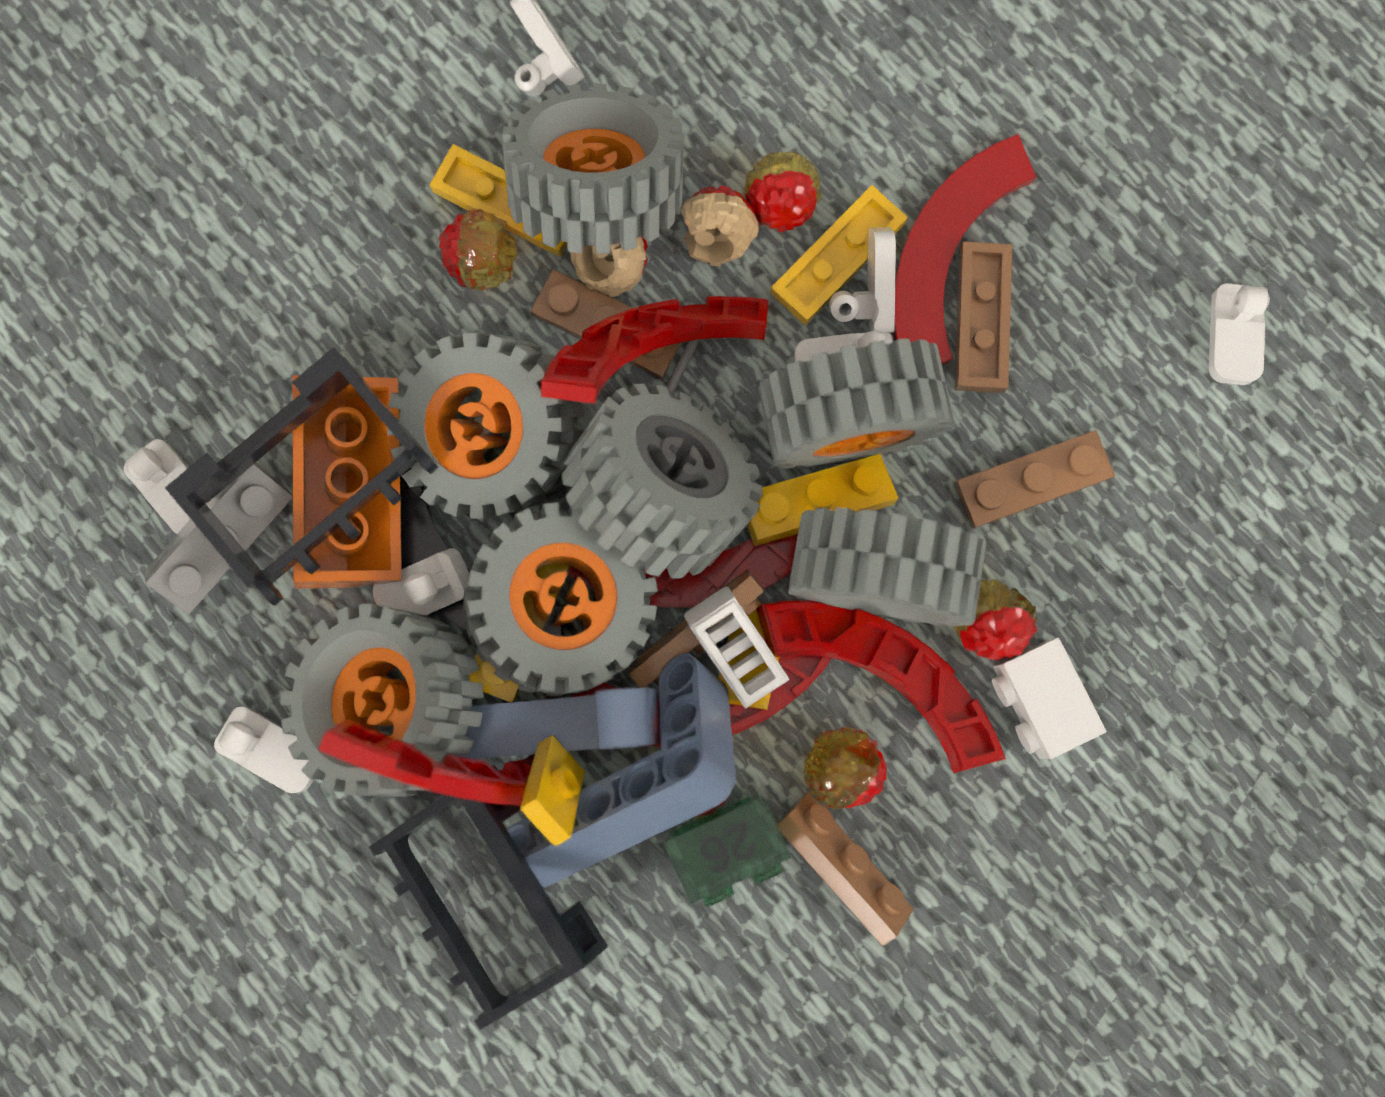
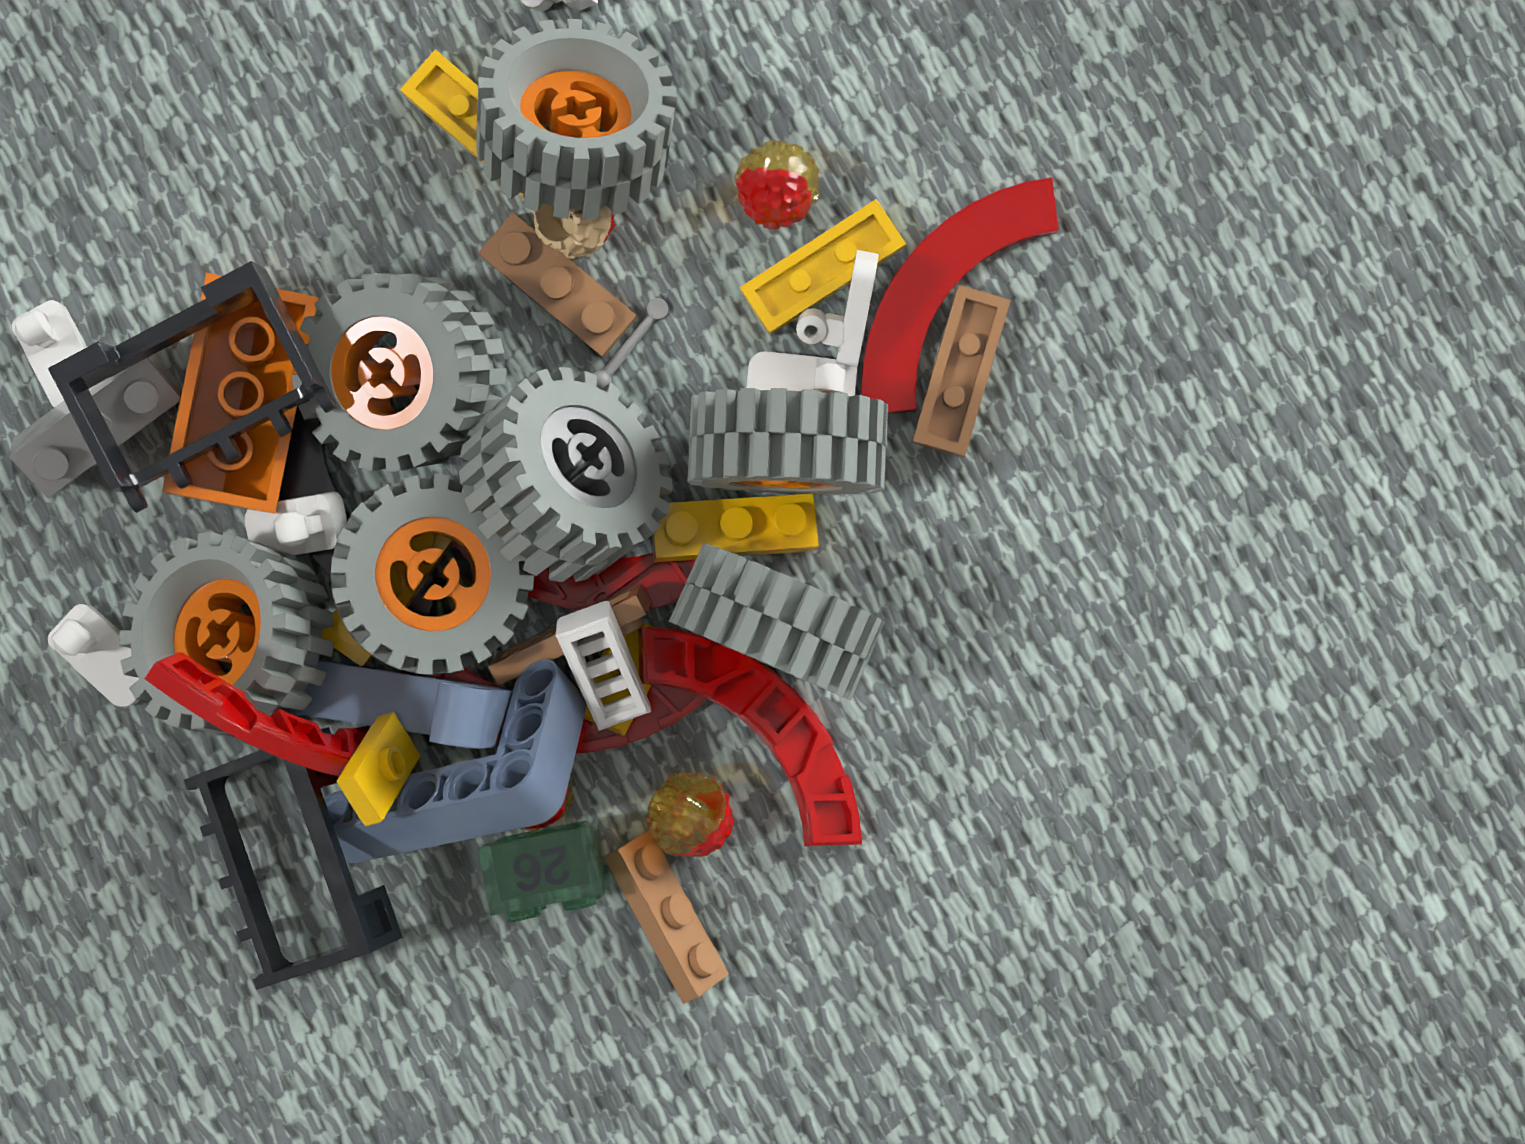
camera: 15 degrees right, 5 degrees up
clear yellow piece [439,208,518,291] -> none
red tile [541,296,769,404] -> none
tan piece [681,185,759,266] -> none
red piece [954,579,1037,661] -> none
medium nougat plate [955,430,1115,529] -> none
white brick [992,637,1107,759] -> none
white piece [1209,284,1270,385] -> none

